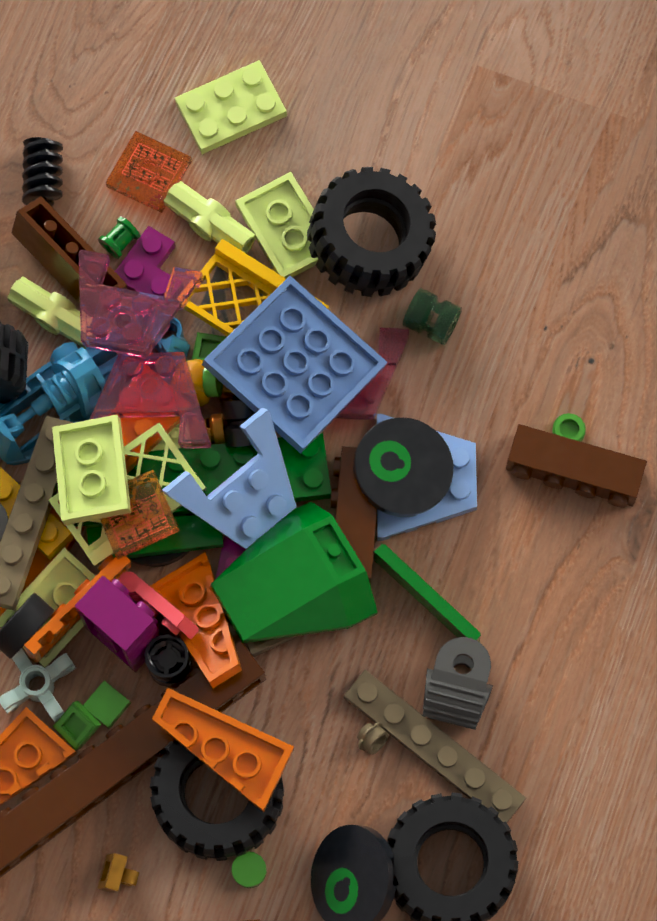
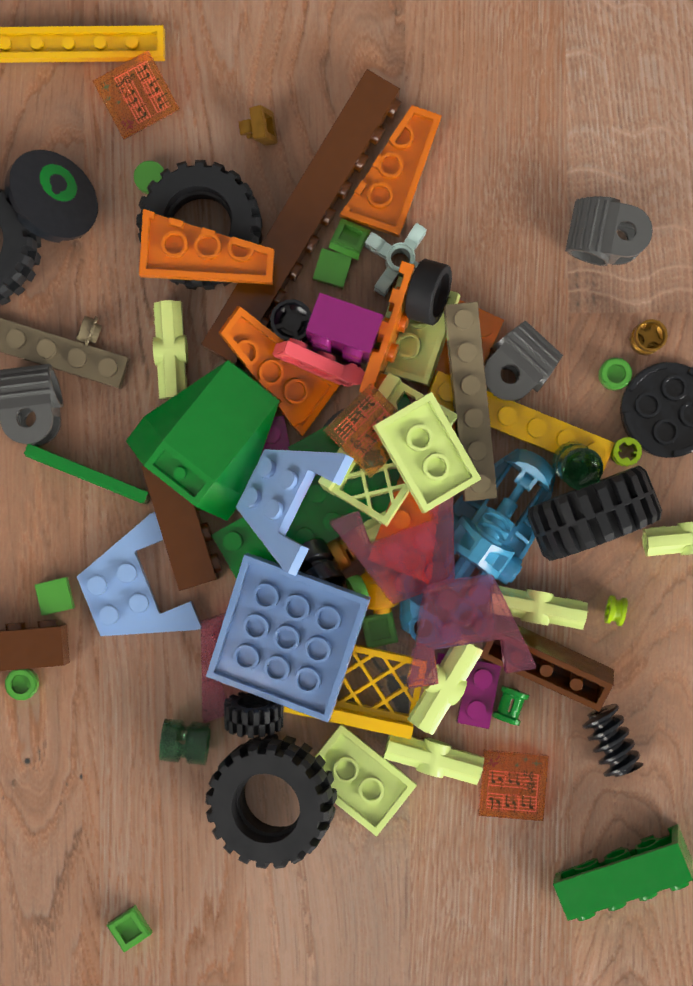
camera: 155 degrees right, 15 degrees up
yellowish green plate [175,60,287,154] -> none
black tile [353,417,454,517] -> none
none -> bright green tile [35,577,75,616]
none -> bright green tile [107,905,153,952]
none -> yellowish green piece [153,300,188,400]
none -> black tyre [224,692,283,738]
none -> yellowish green piece [407,635,483,735]
none -> green wedge [553,824,693,921]

